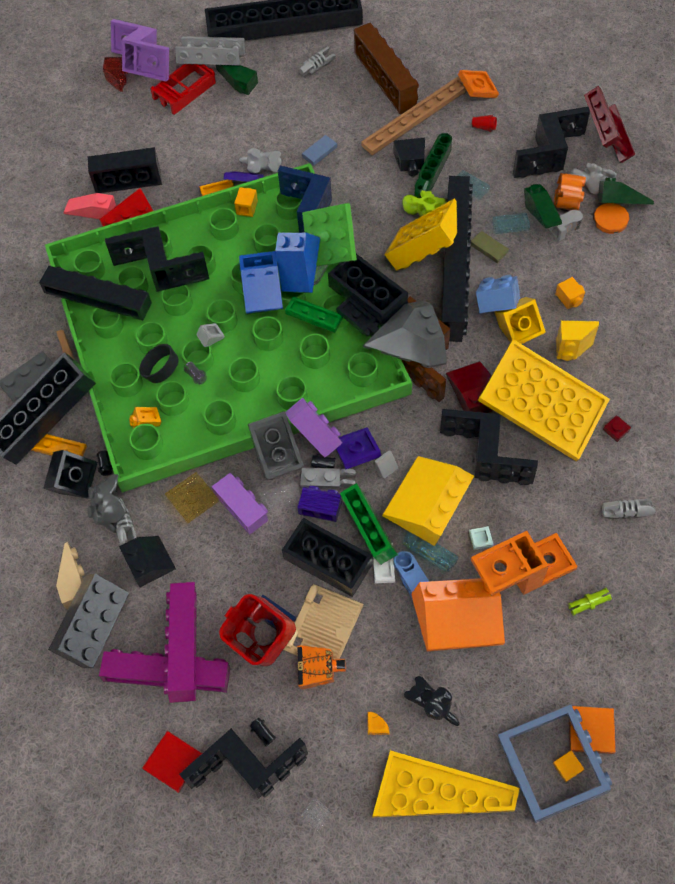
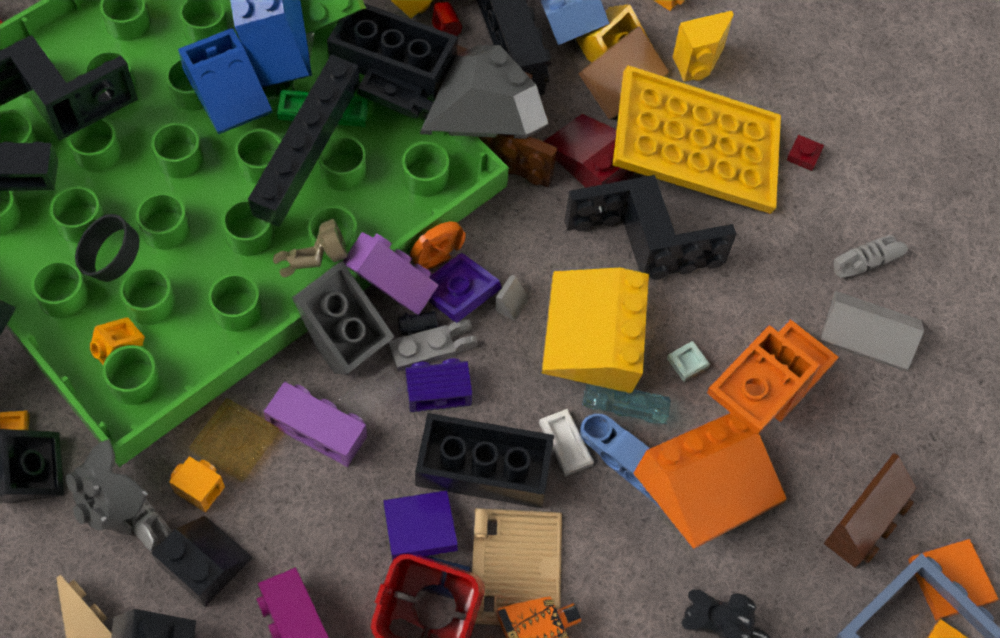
camera: 30 degrees left, 0 degrees up
black pin [97,450,113,476] -> none
pin [183,362,207,385] -> none
light grey slope [197,323,225,347] -> none
green brick [340,483,398,565] -> none
lime pin [568,588,612,616] -> none
none -> light orange brick [169,456,225,513]
none -> black brick [248,55,360,227]
none -> dark tan piece [273,218,348,277]
none -> dark purple tile [383,490,458,561]
none -> orange tile [410,221,466,269]
none -> red brick [432,2,463,36]
none -> medium nougat tile [578,26,669,119]
none -> light grey slope [820,291,924,372]
none -> reddish brown slope [823,453,917,568]

